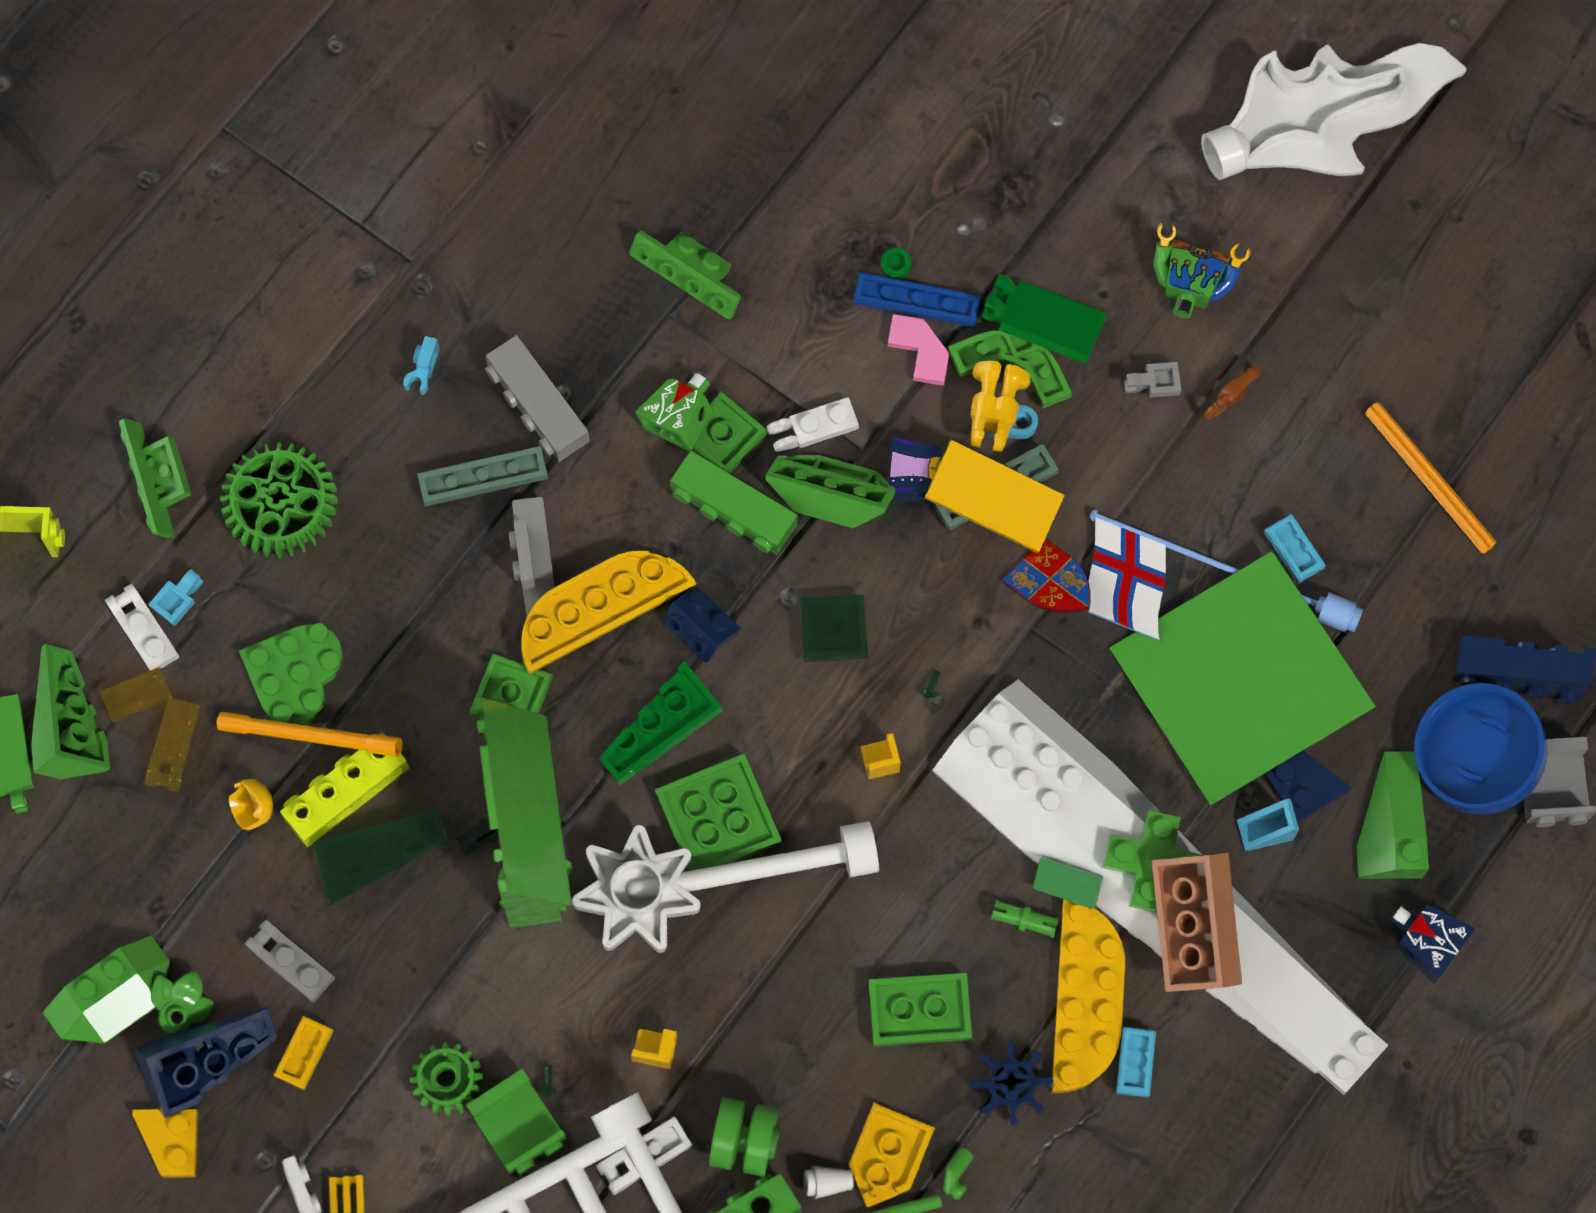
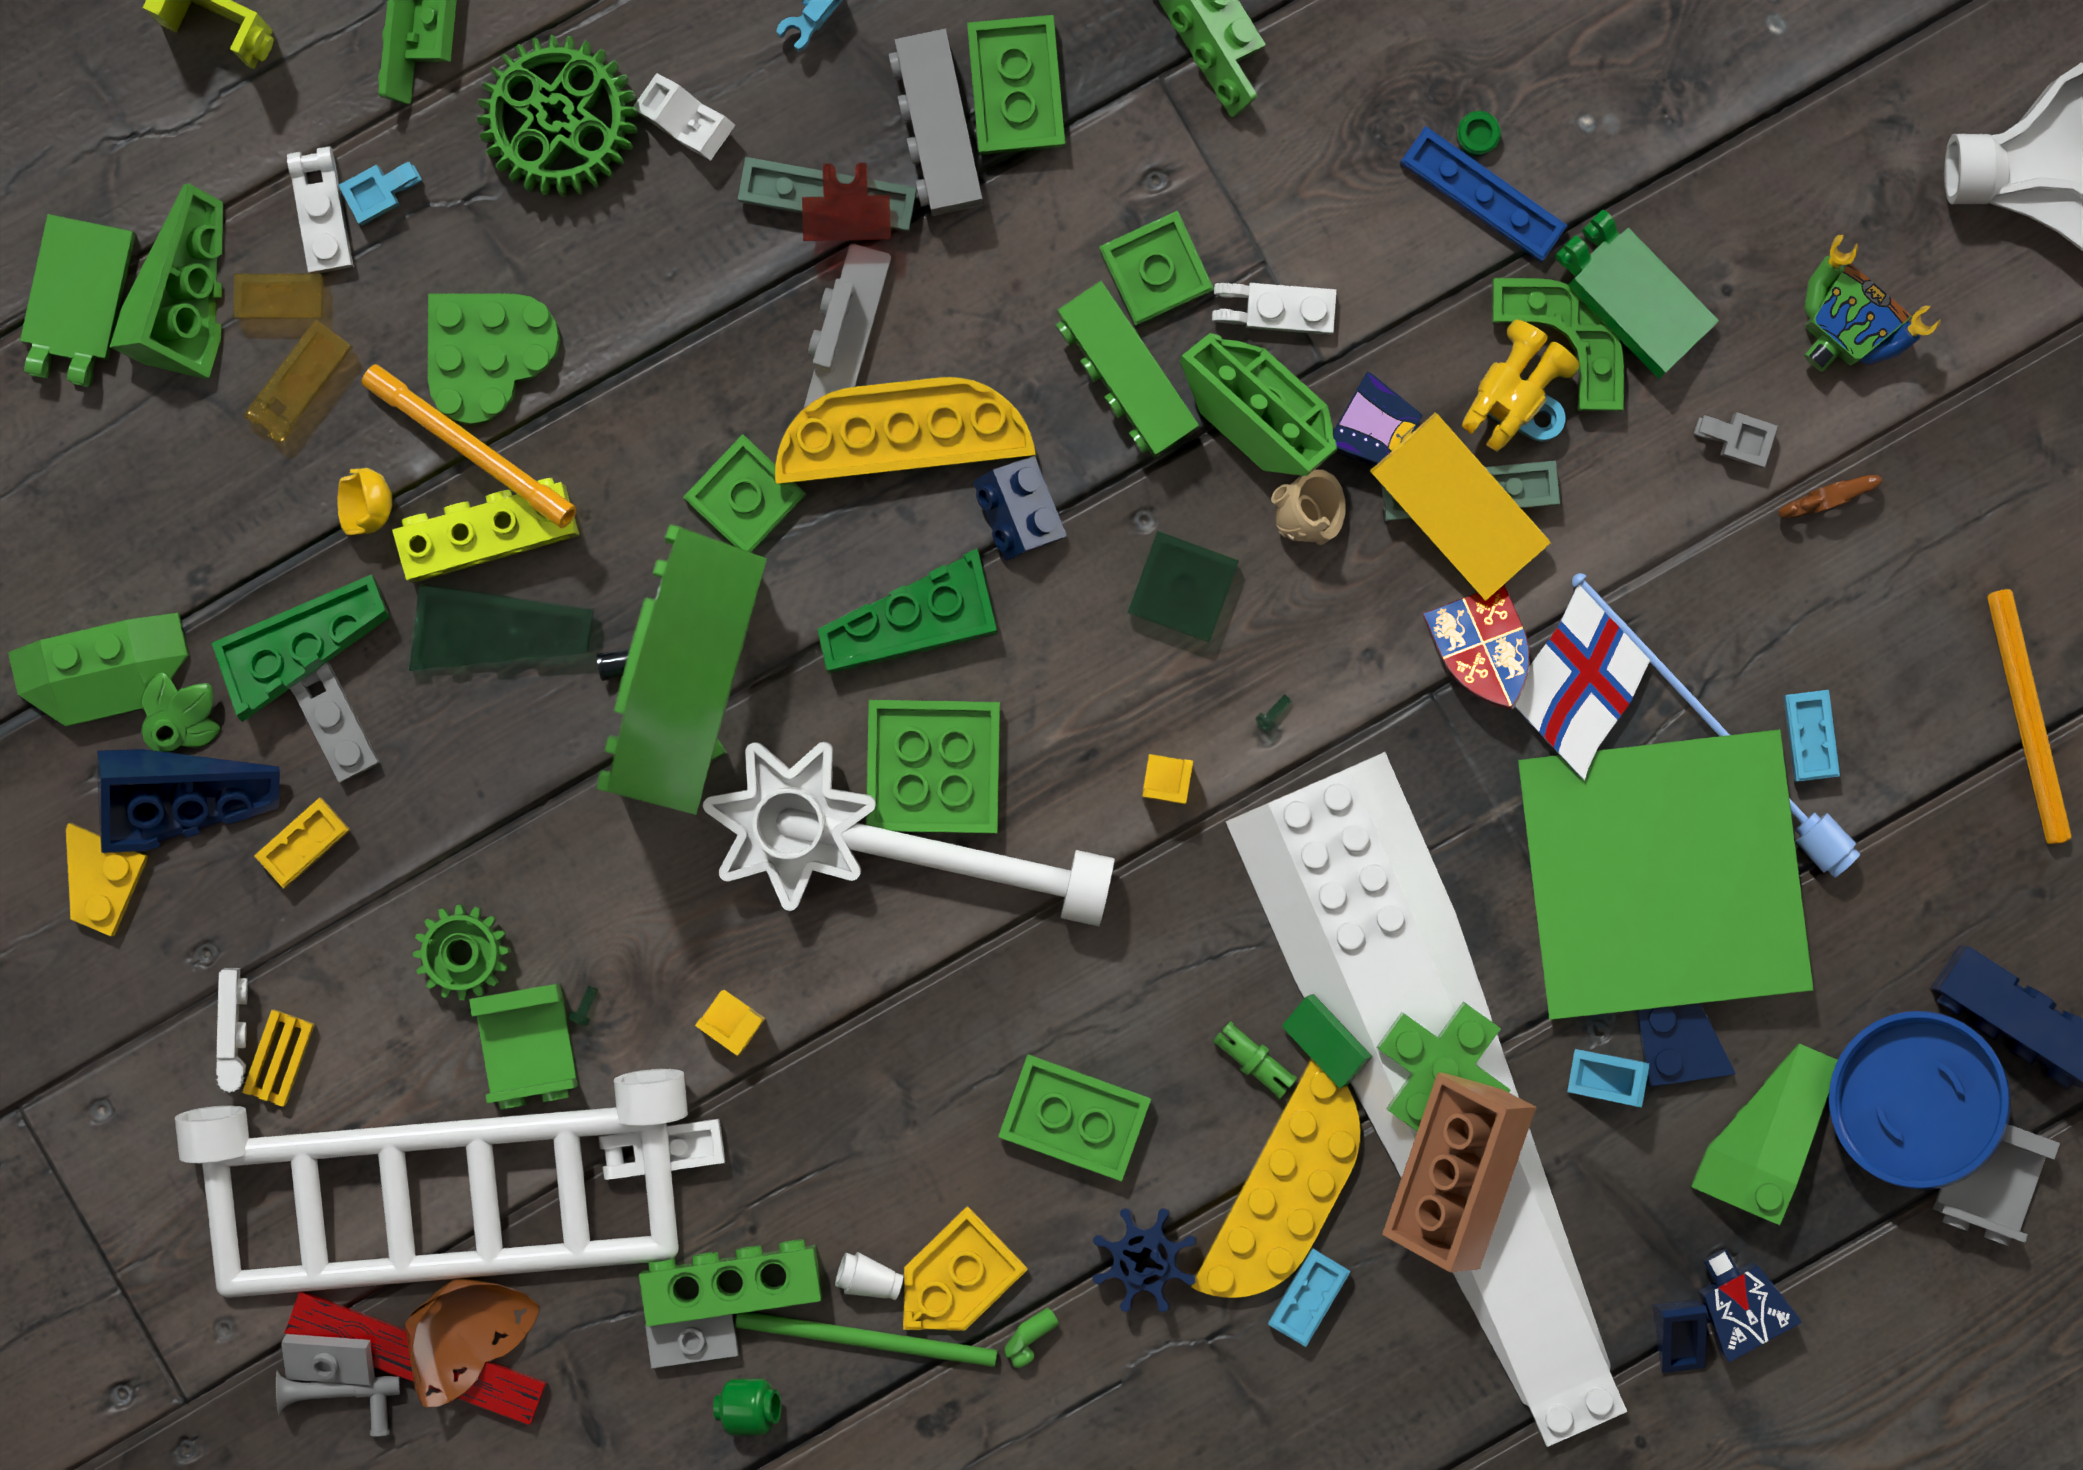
camera: 25 degrees right, 15 degrees up
bright green torso [635,374,712,452] -> none
bright green wheel [709,1097,780,1177] -> none
bright pink tile [887,314,949,386] -> none
none -> green wing [211,574,390,722]
none -> white slope [633,73,735,161]
none -> clear red plate [802,162,891,241]
none -> bright green plate [967,15,1065,155]
none -> tan helmet [1271,470,1345,545]
none -> dark blue slope [1653,1299,1707,1373]

